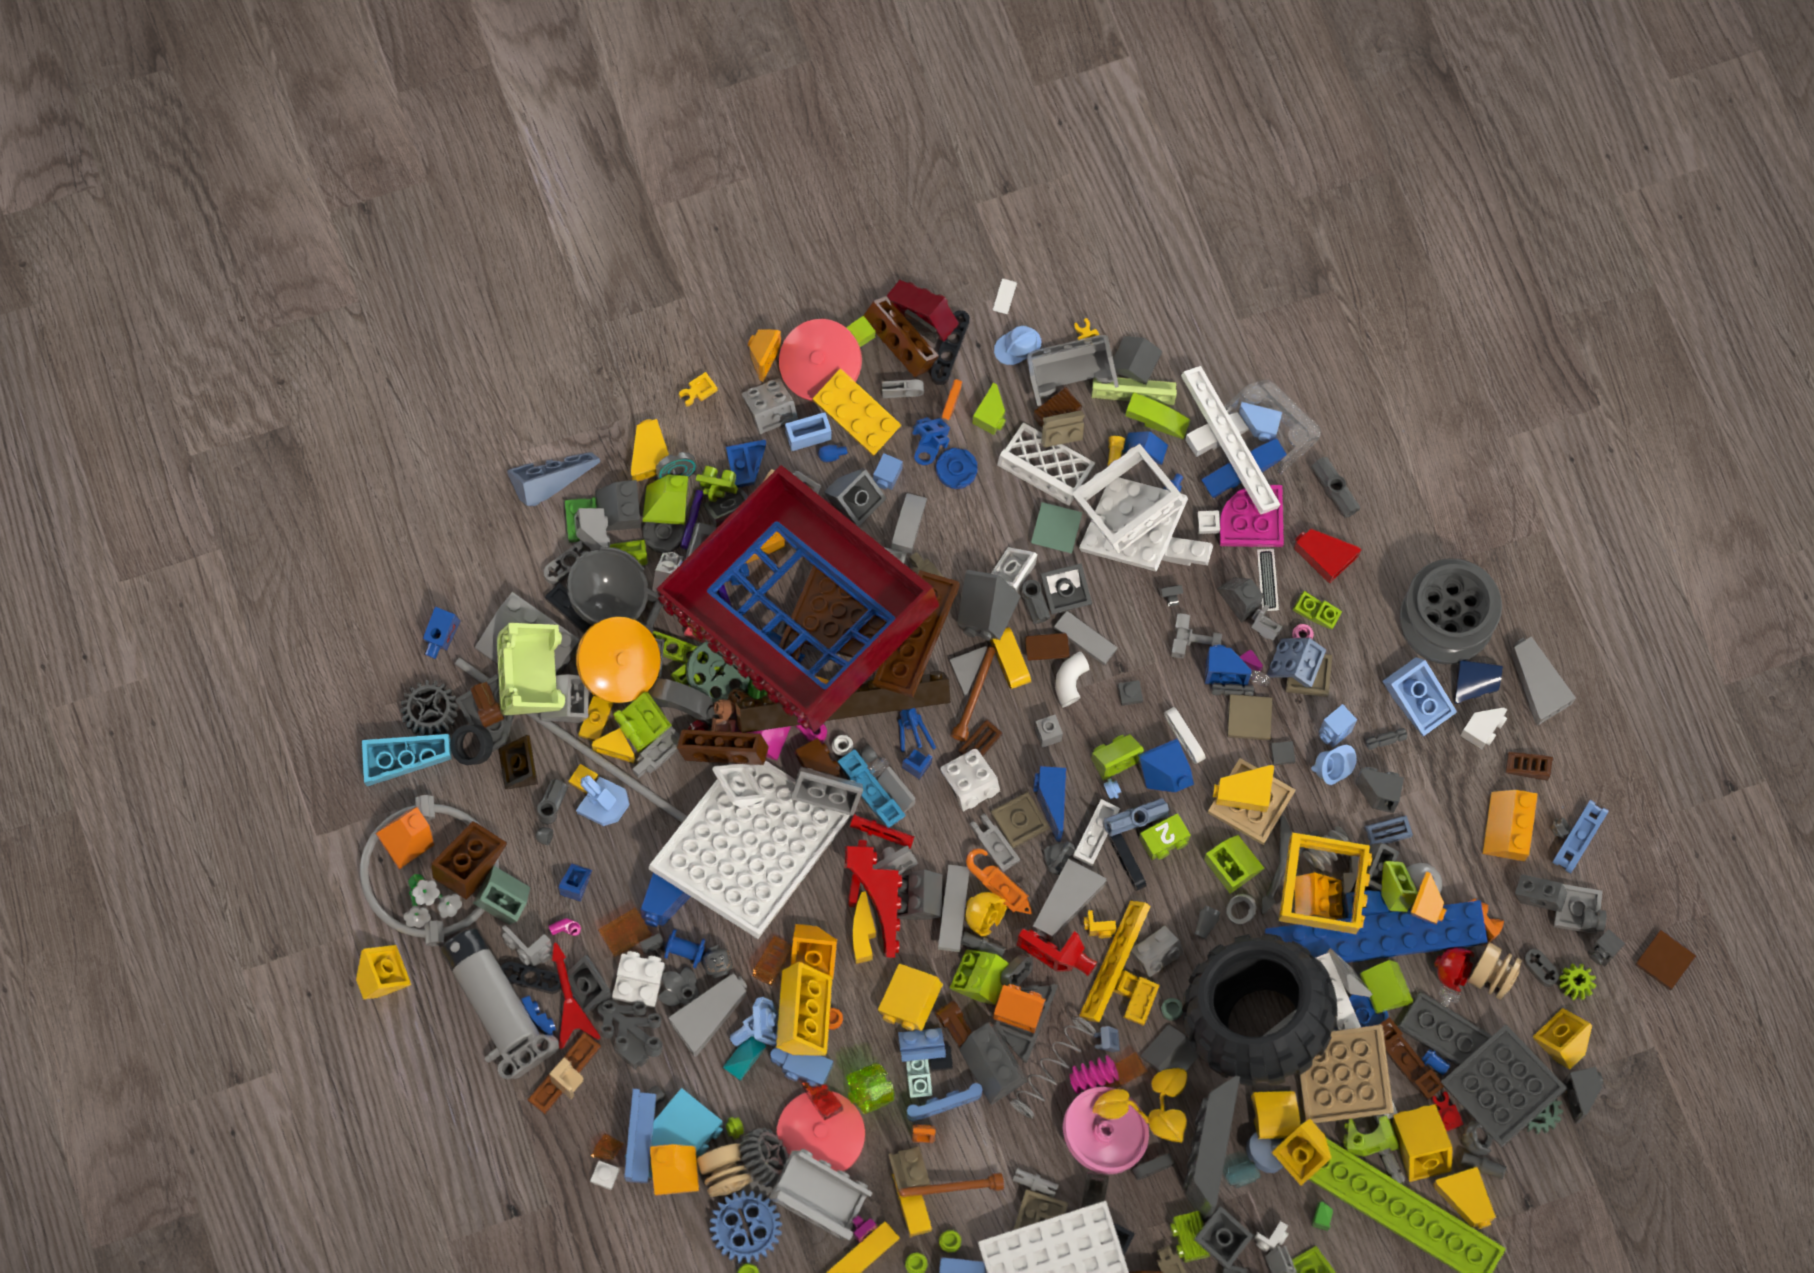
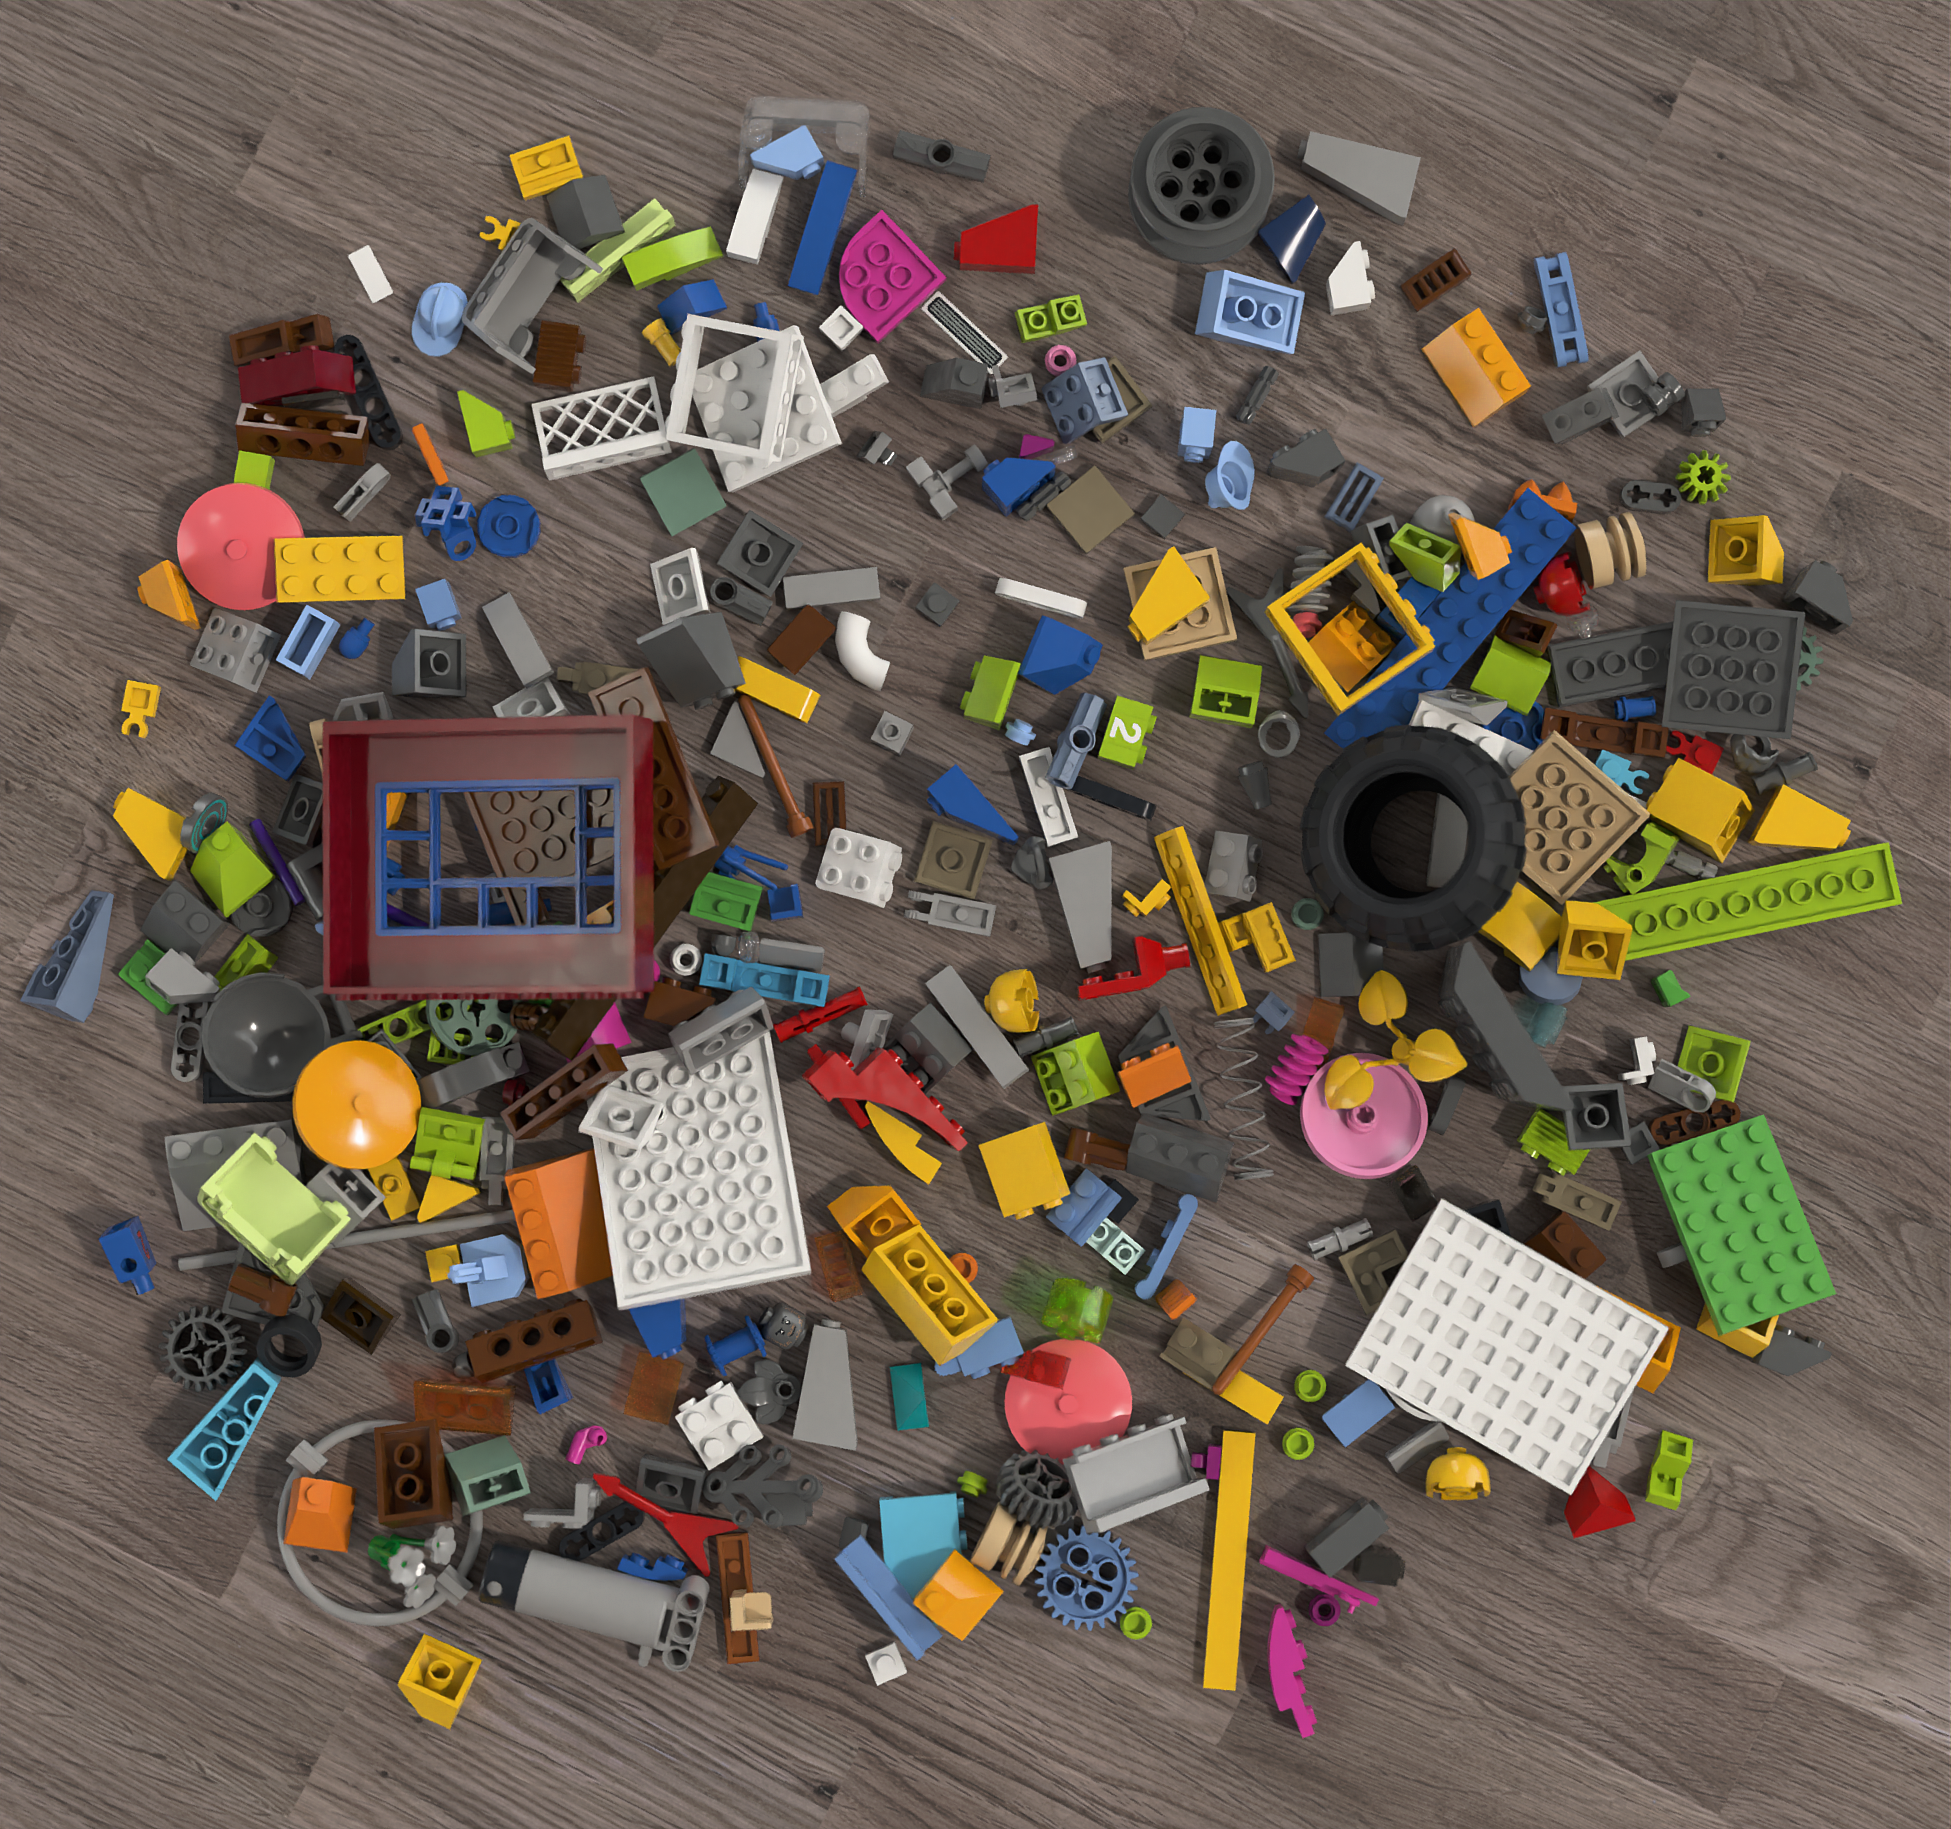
camera: 40 degrees left, 15 degrees up
clear orange slope [592,1133,624,1160] -> none
dark grey tile [640,933,664,954] -> none
white slope [652,552,684,593] -> none
lime hips [696,466,738,502] -> none
nougat plate [711,699,735,732] -> none
light blue piece [730,997,778,1046] -> none
orange plate [966,848,1032,914] -> none
dark grey beam [1001,955,1033,986] -> none
dark tan plate [1041,410,1085,447] -> none
white plate [1181,366,1280,515] -> none
reddish brown tile [1635,930,1696,991] -> none
none -> reddish brown slope [229,314,335,367]
none -> clear orange slope [413,1378,516,1436]
none -> reddish brown brick [465,1299,603,1383]
none -> orange slope [504,1148,613,1299]
none -> yellow plate [509,136,583,201]
none -> bright green plate [689,872,763,931]
none -> coral plate [1293,612,1322,638]
none -> reddish brown slope [1495,609,1558,658]
none -> medium azure plate [1594,750,1650,795]

